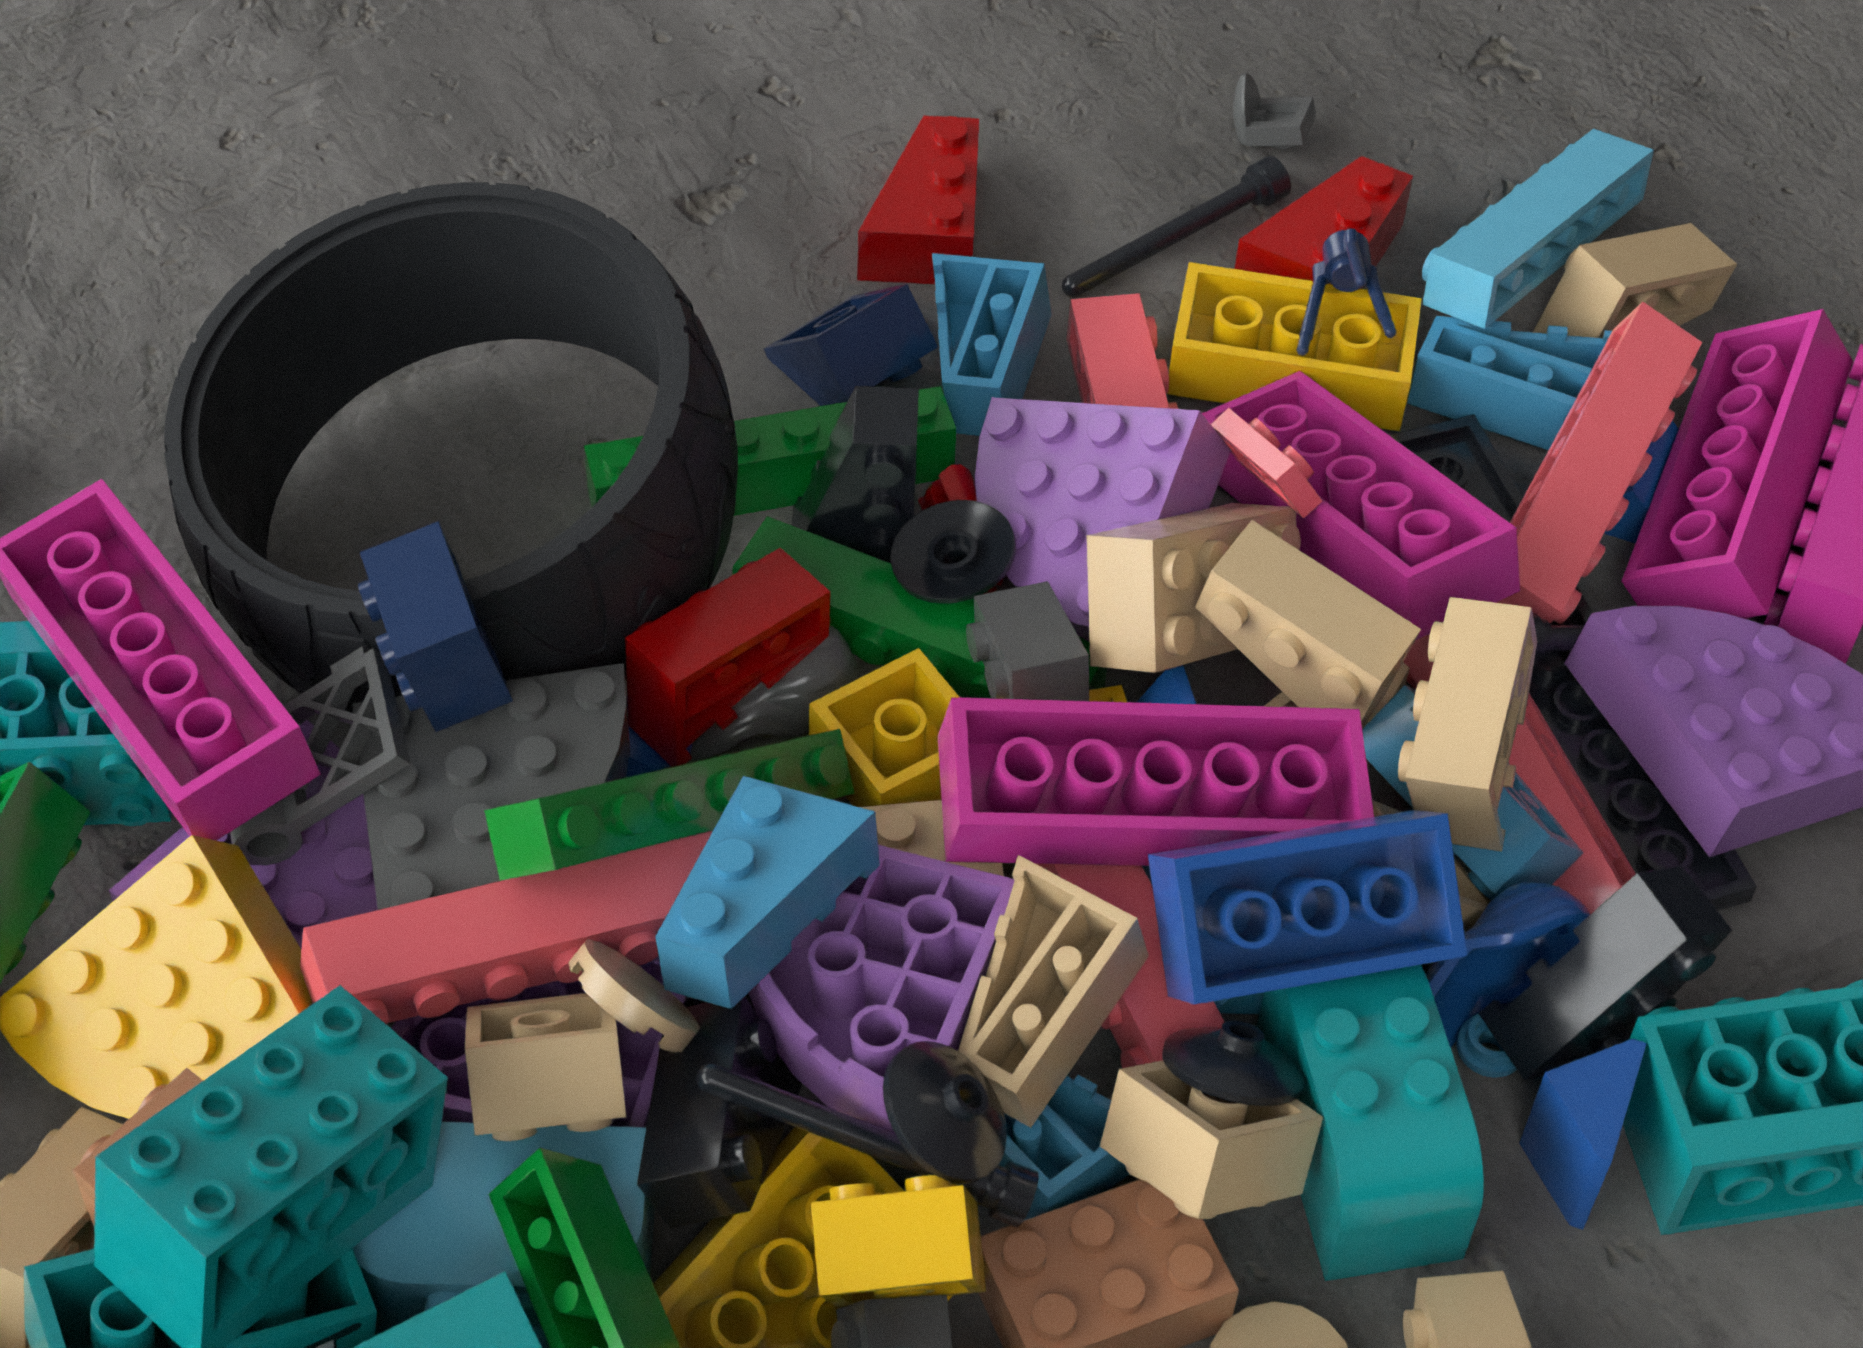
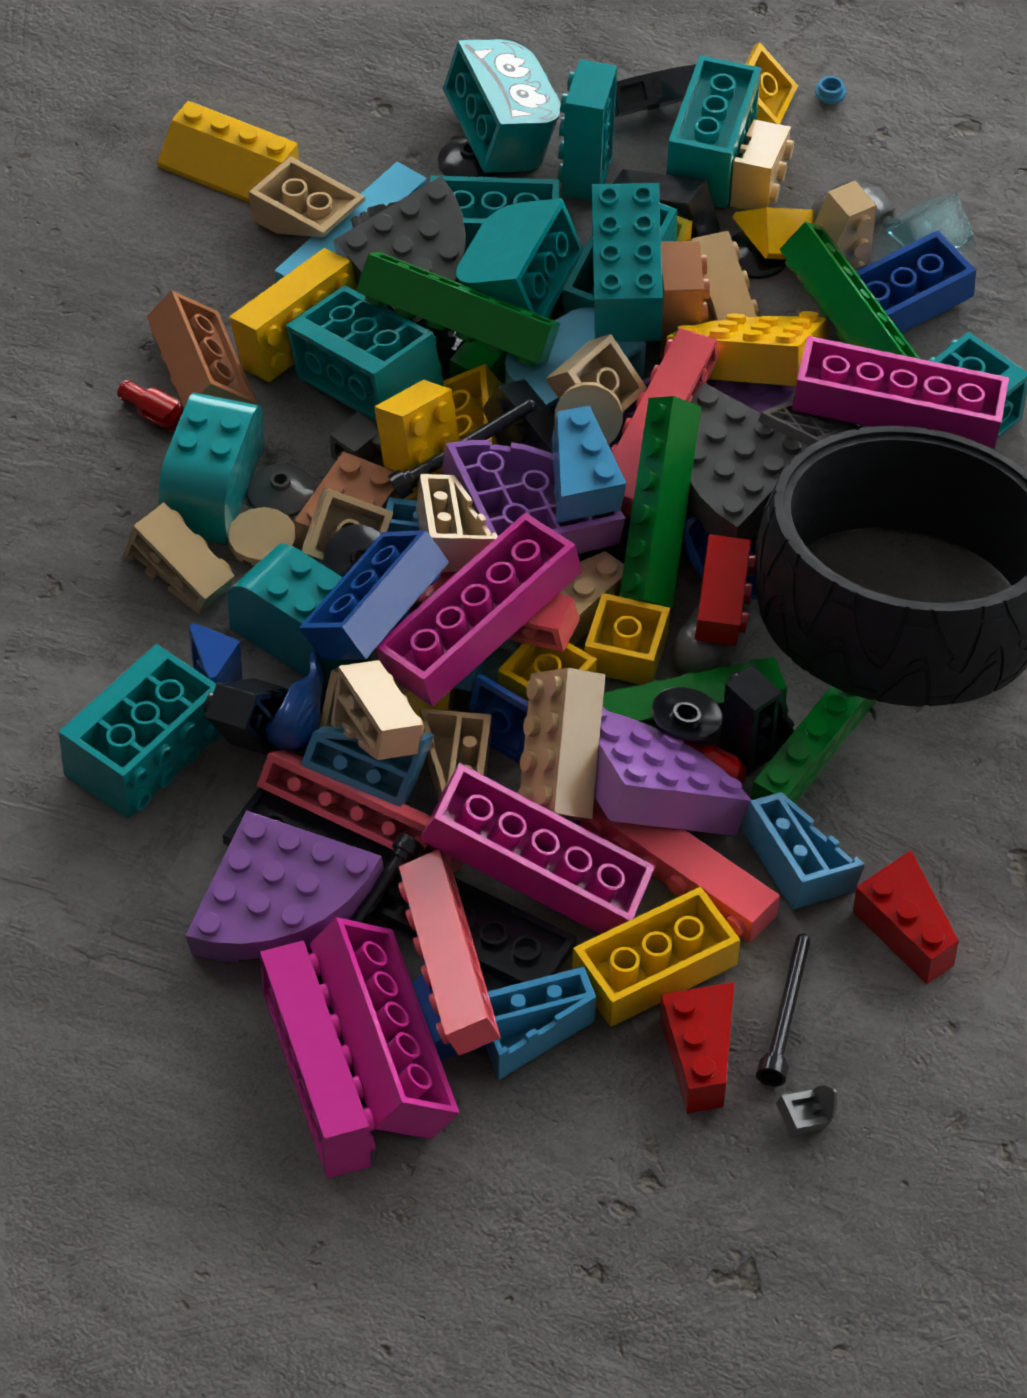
camera: 140 degrees right, 0 degrees up
dark blue brick [357,521,513,732] -> none
dark blue slope [763,284,938,406] -> none
black dish [883,1041,1007,1184] -> none
dark grey brick [966,581,1089,701] -> none
tan wedge [1195,520,1421,727] -> none
coral plate [1211,408,1322,518] -> none
dark blue plant [1297,229,1396,356] -> none
medium azure brick [1422,128,1654,329] -> none
tan wedge [1533,223,1737,338] -> none

